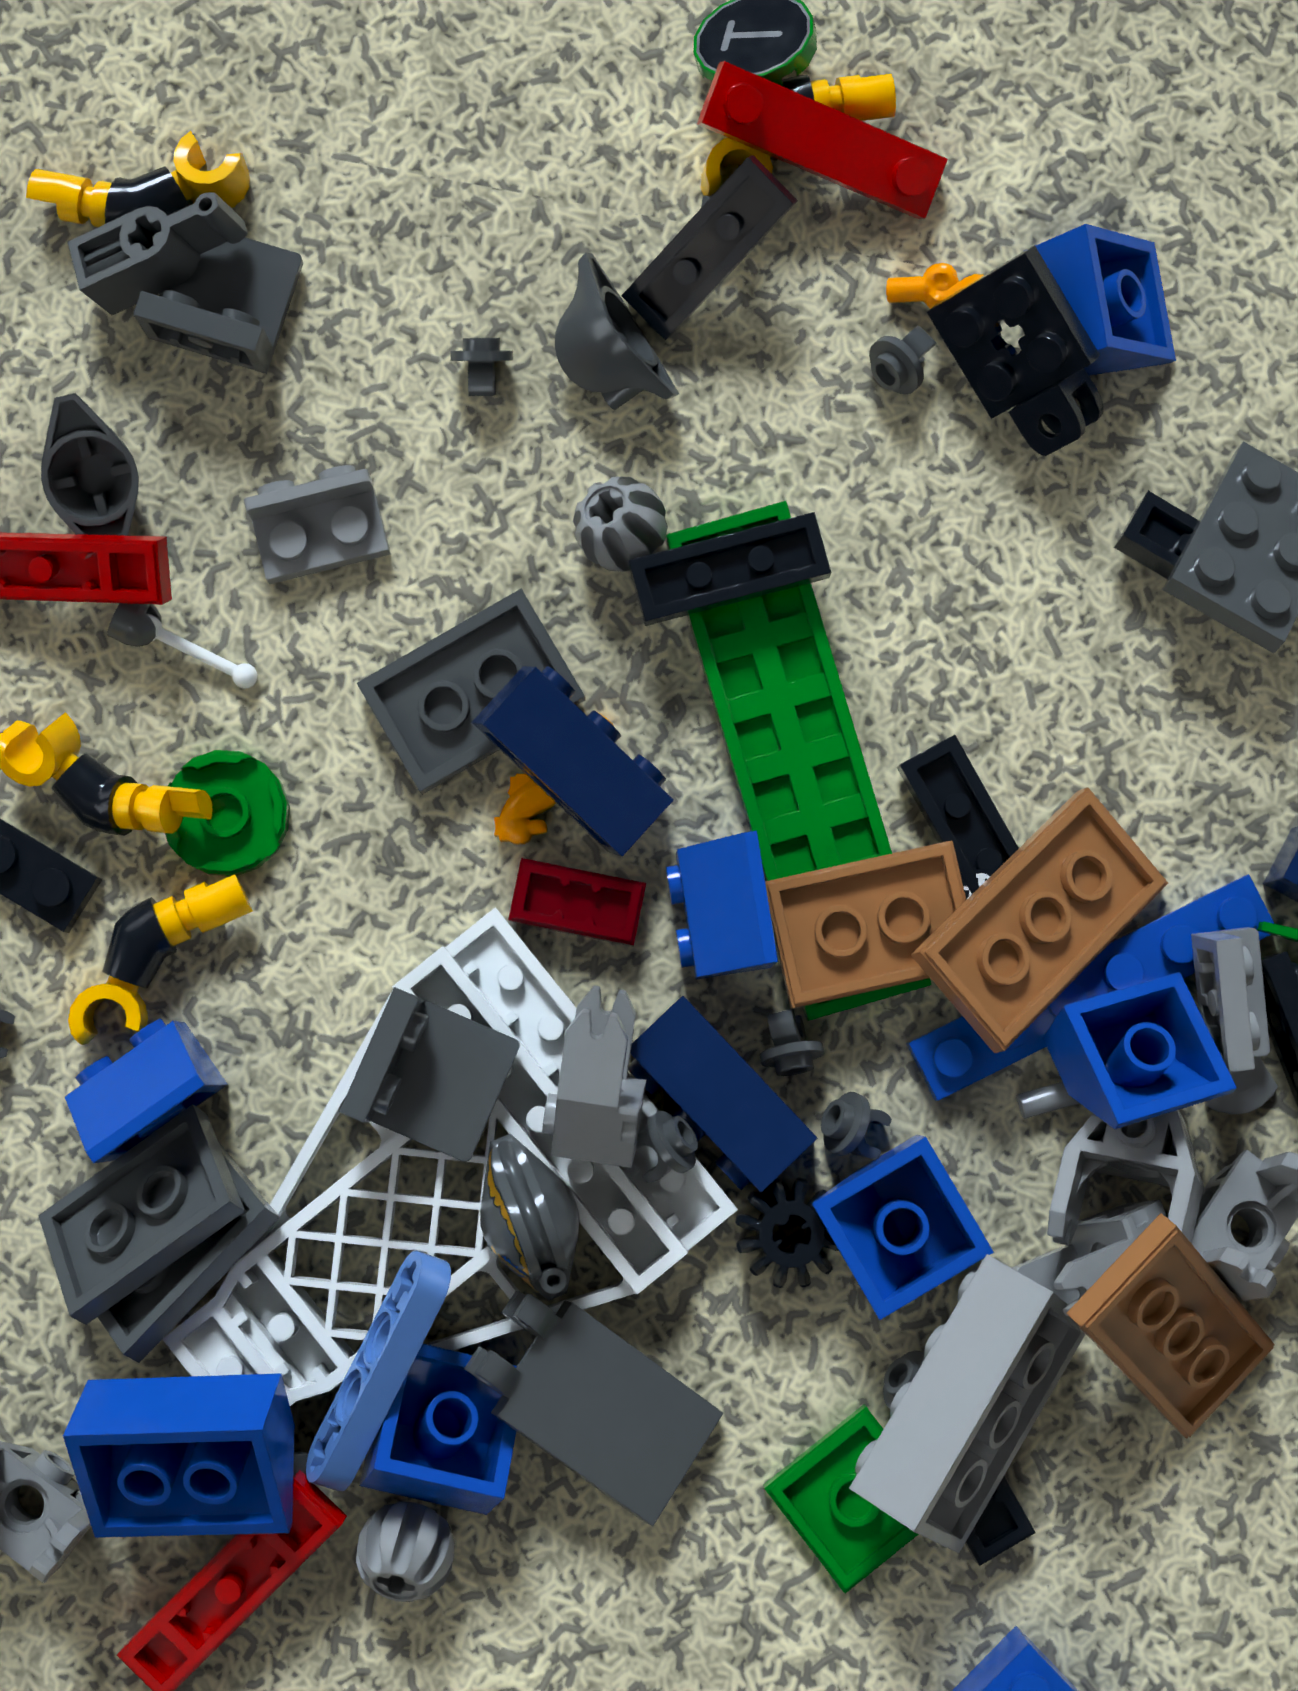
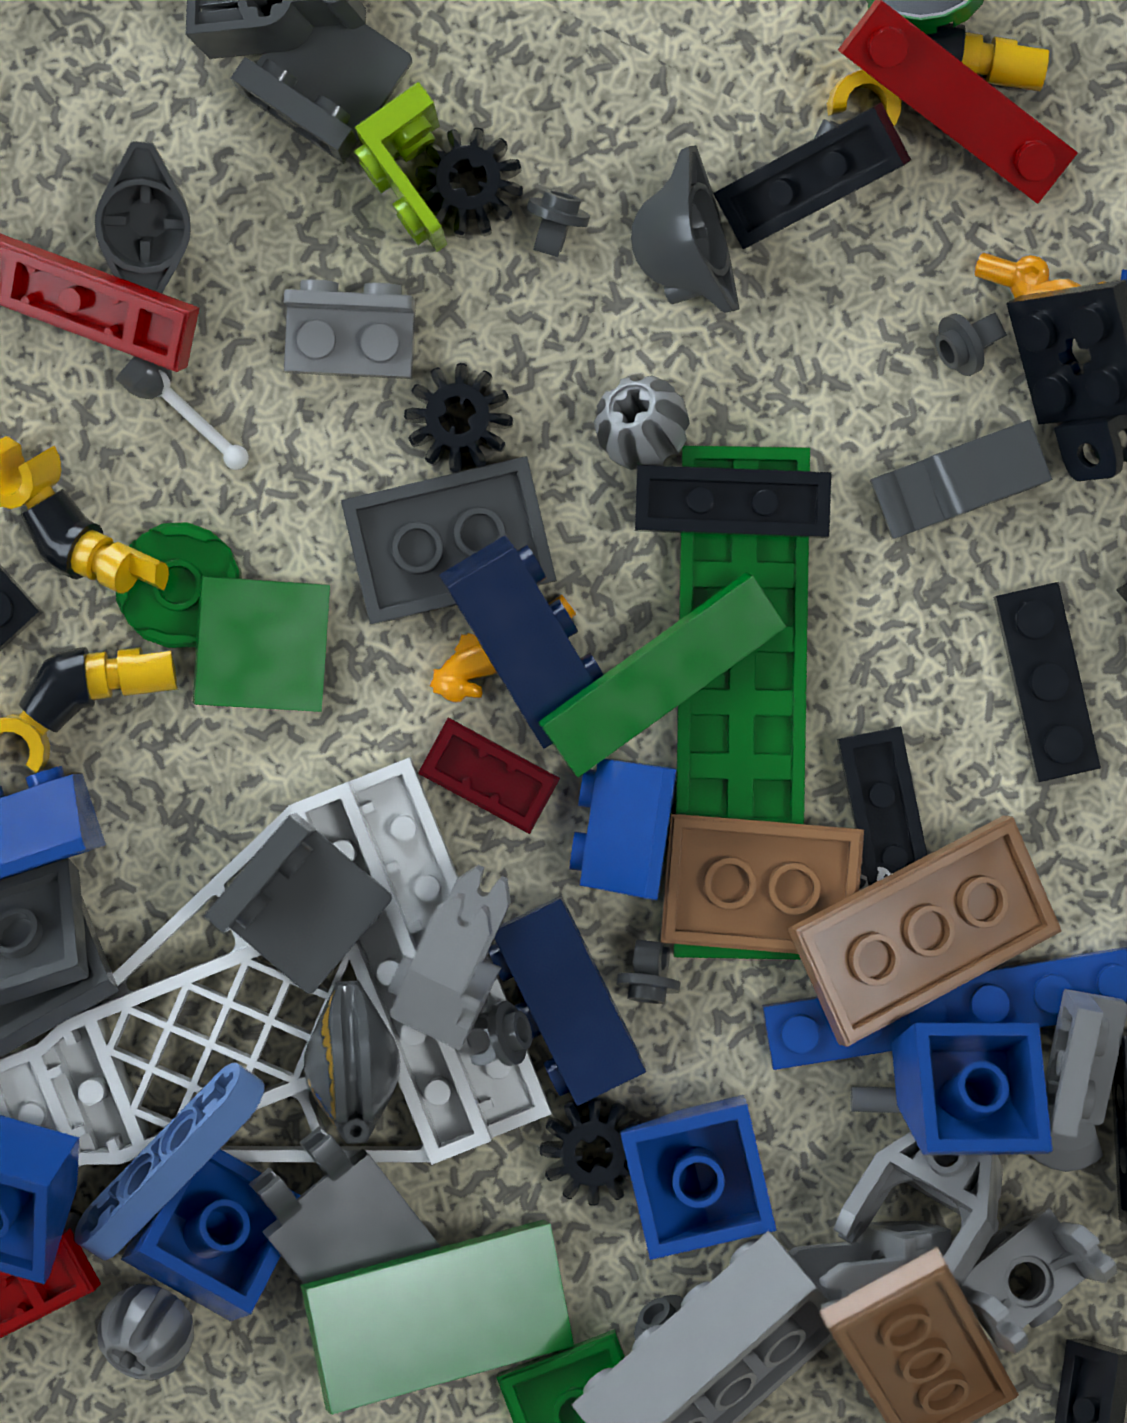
camera: 20 degrees right, 5 degrees up
dark grey plate [821,1092,892,1159] -> none
none -> green tile [193,576,330,712]
none -> tile [301,1219,574,1415]
none -> lime bracket [354,81,447,252]
none -> black gear [404,363,513,473]
none -> black gear [415,128,523,238]
none -> green tile [538,572,786,778]
none -> dark grey piece [870,419,1052,540]
none -> black plate [993,582,1101,783]

